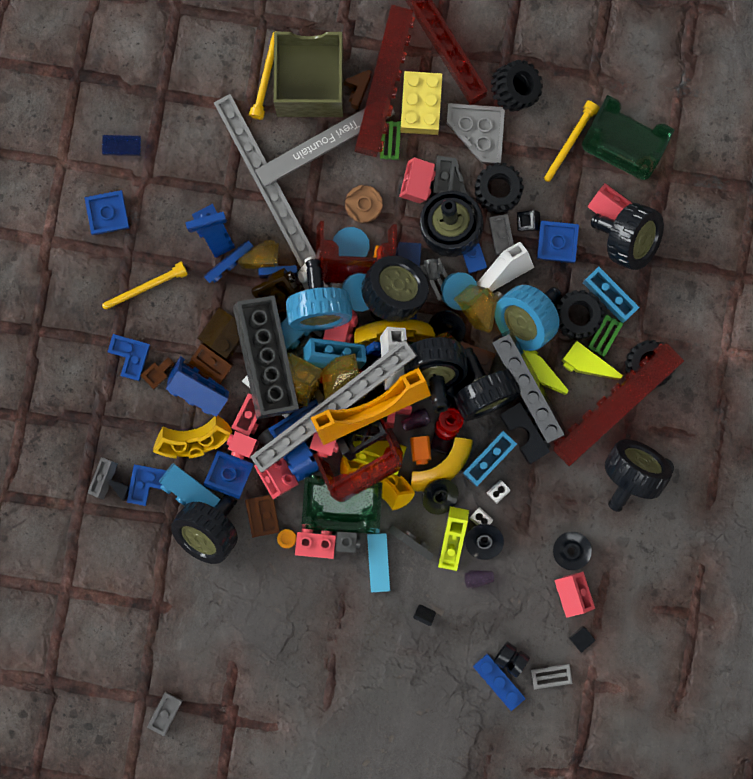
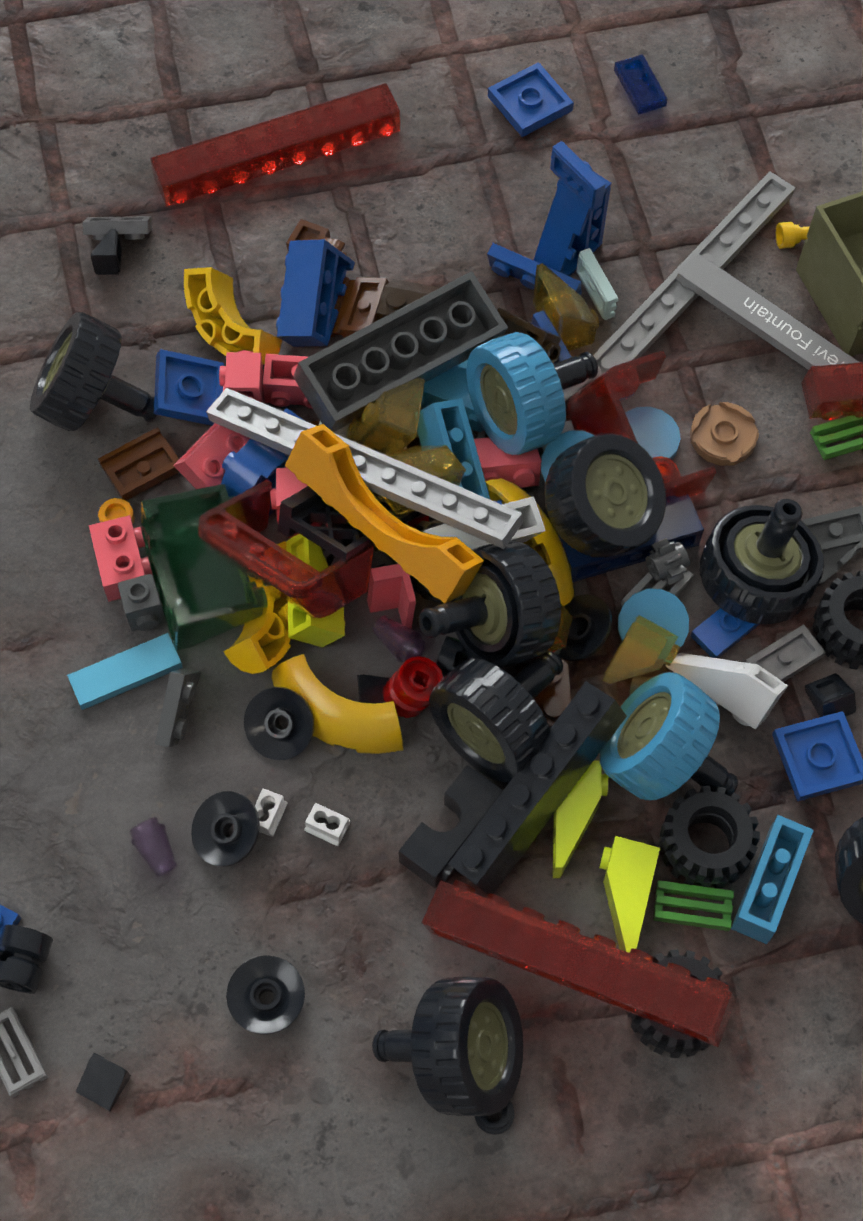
camera: 65 degrees right, 20 degrees down
yellow piece [102,261,188,309] -> none
blue plate [108,334,150,382] -> none
blue plate [127,465,167,506] -> none
dark azure brick [159,463,220,507] -> none
coral brick [399,157,435,204] -> none
orange brick [410,436,432,465] -> none
black slope [413,605,436,626] -> none
neon yellow slope [438,506,469,571] -> none
dark azure brick [462,431,517,487] -> none
coral brick [554,571,595,618] -> none
none -> clear red brick [150,83,400,207]
none -> light aqua tile [576,248,618,320]

